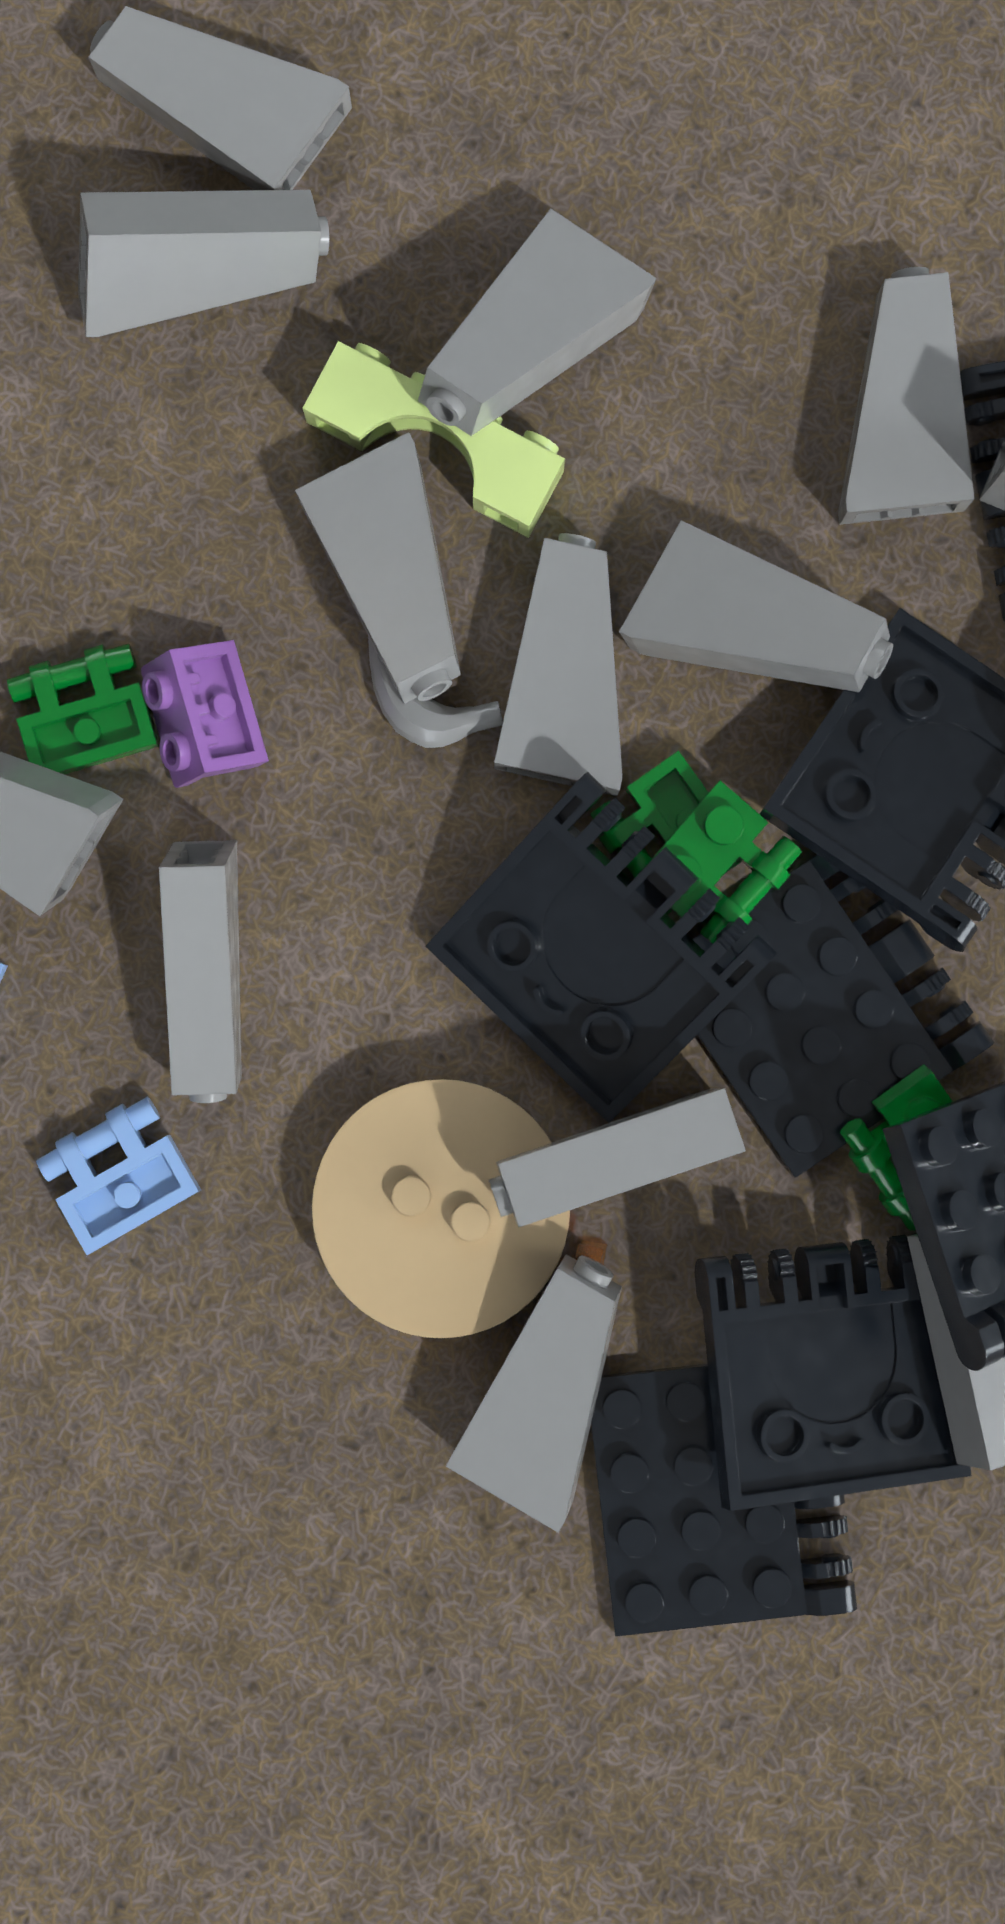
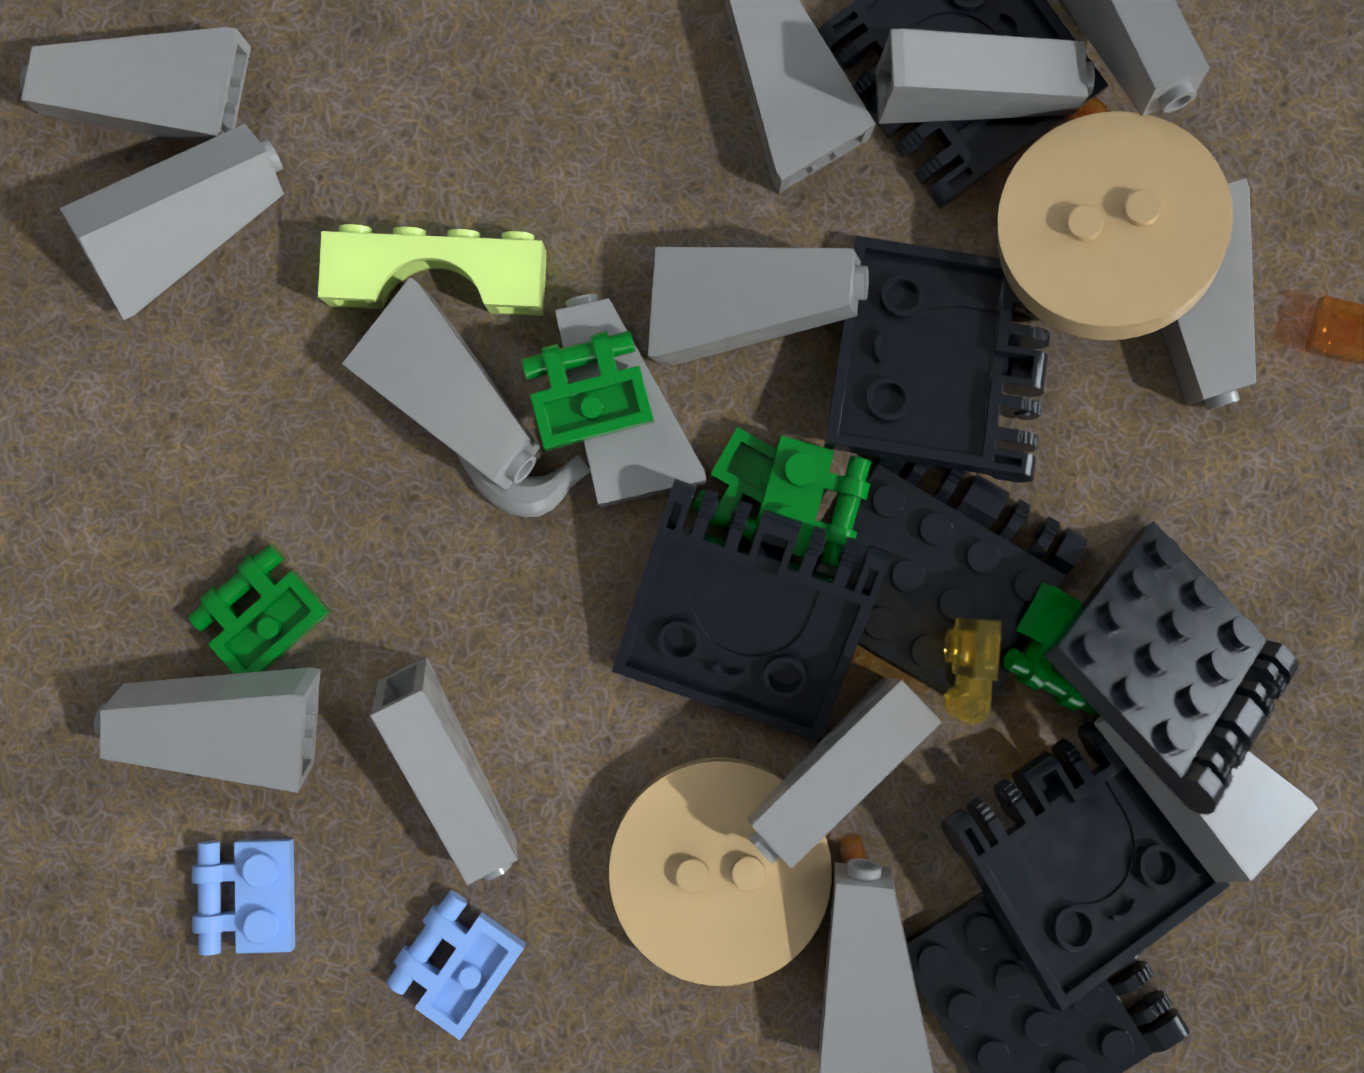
camera: 25 degrees left, 0 degrees up
medium lavender bracket [141,640,269,788] -> none
light grey slope [418,208,657,436] -> none
none -> green plate [521,330,654,451]
none -> clear yellow plate [943,618,1001,725]

